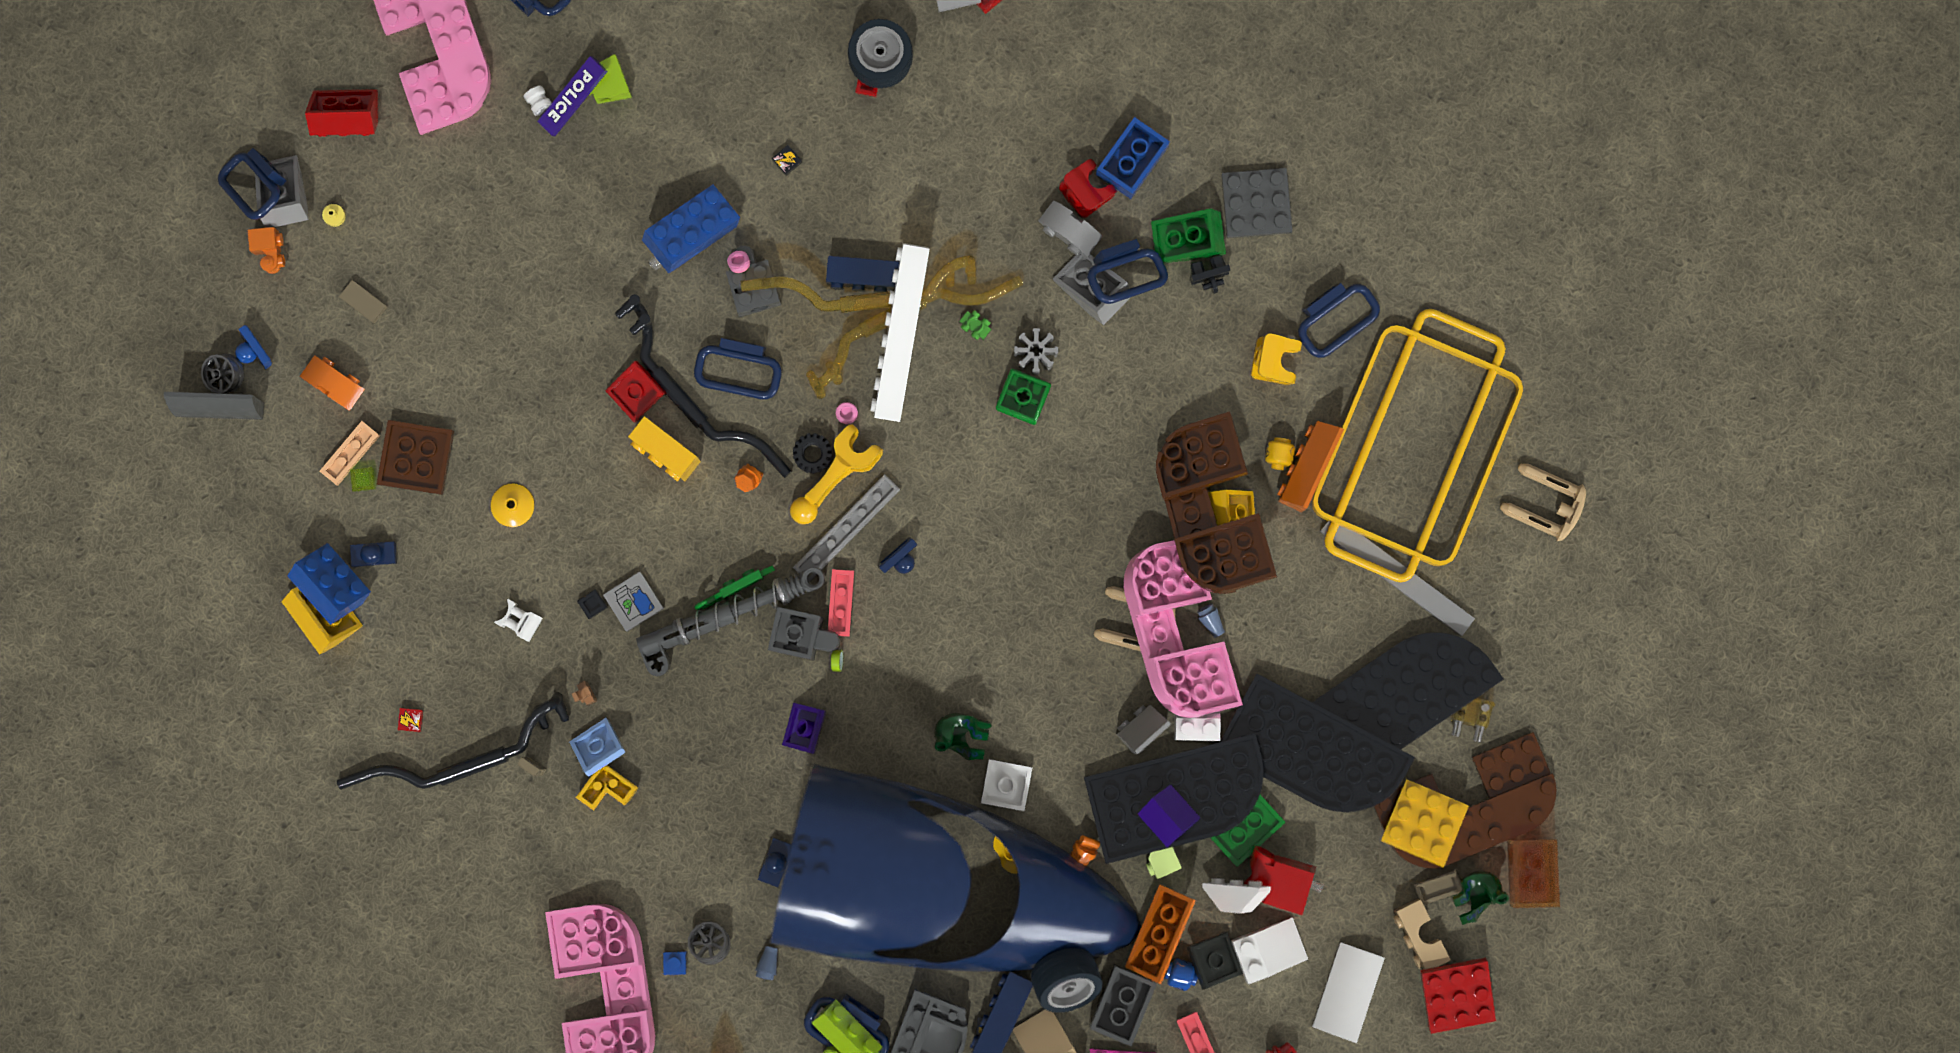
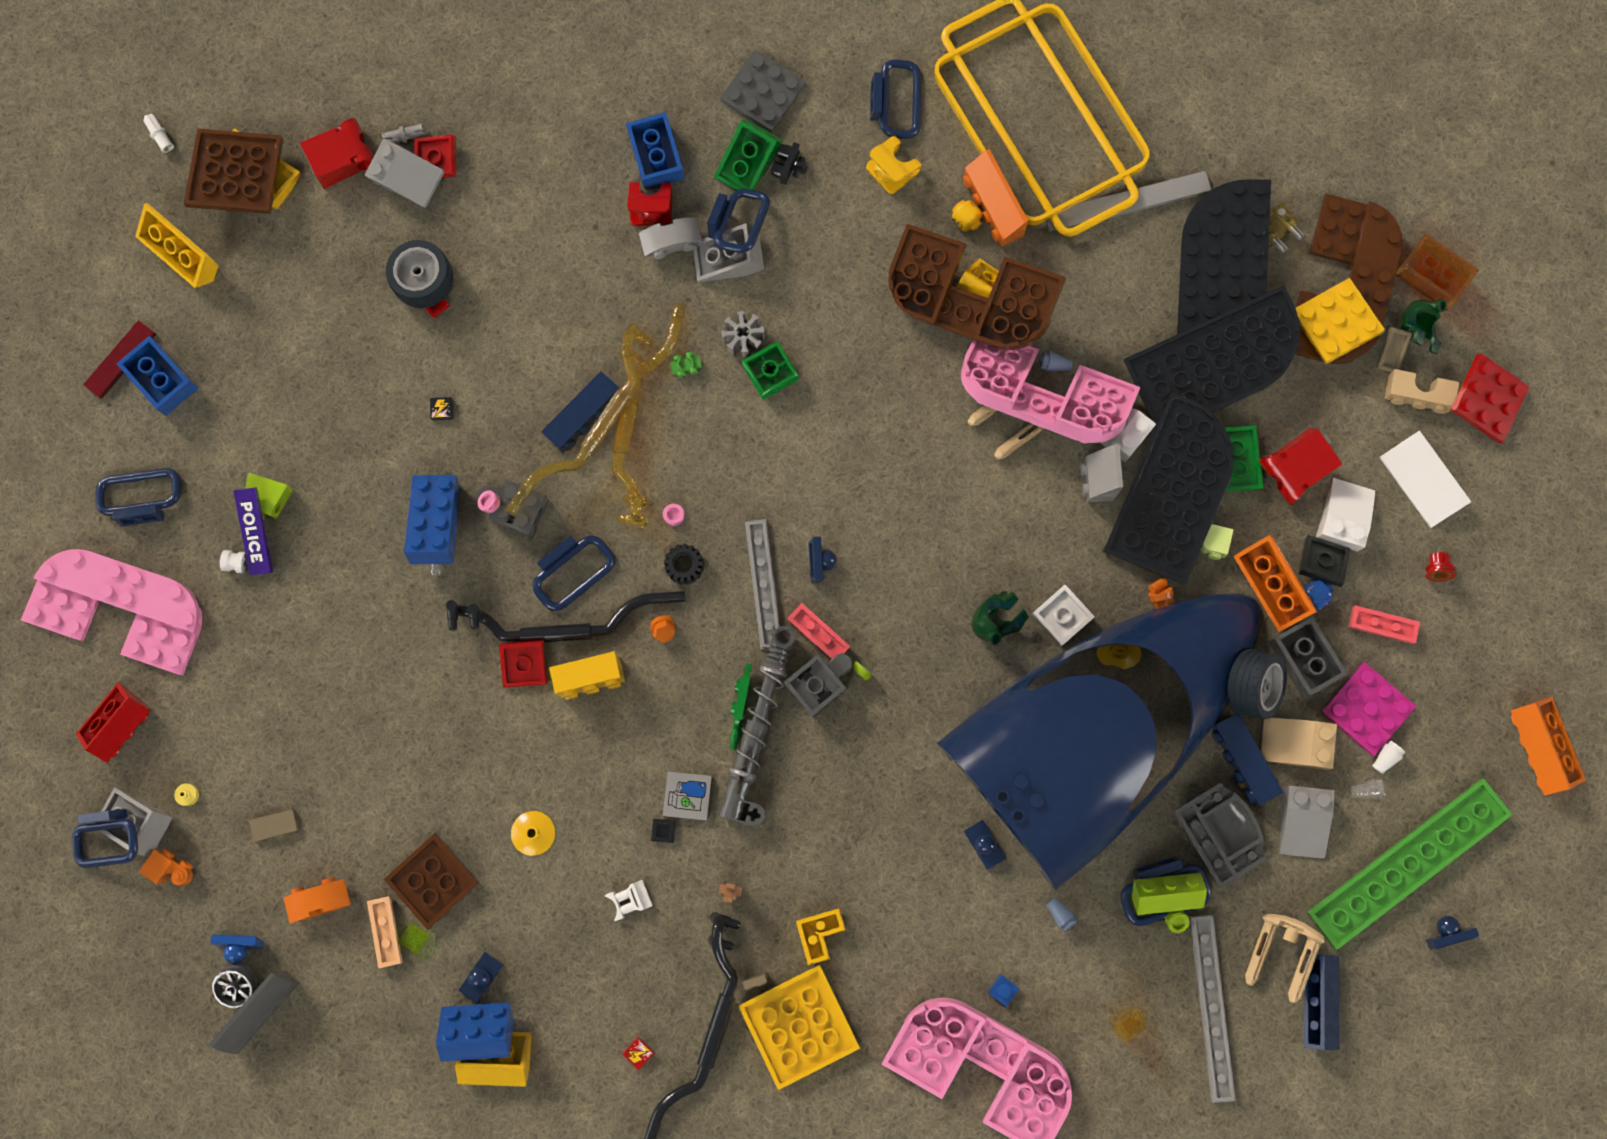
camera: 45 degrees left, 5 degrees down
light blue plate [569,718,625,777] -> none
flat silver wheel [688,922,731,965] -> none
dark purple slope [782,703,826,754] -> none
yellow piece [790,424,883,524] -> none
white brick [870,243,929,422] -> none
dark purple slope [1138,784,1200,848] -> none
white slope [1202,878,1271,913] -> none
tan piece [1500,463,1586,541] -> none
none -> yellow plate [738,964,860,1090]

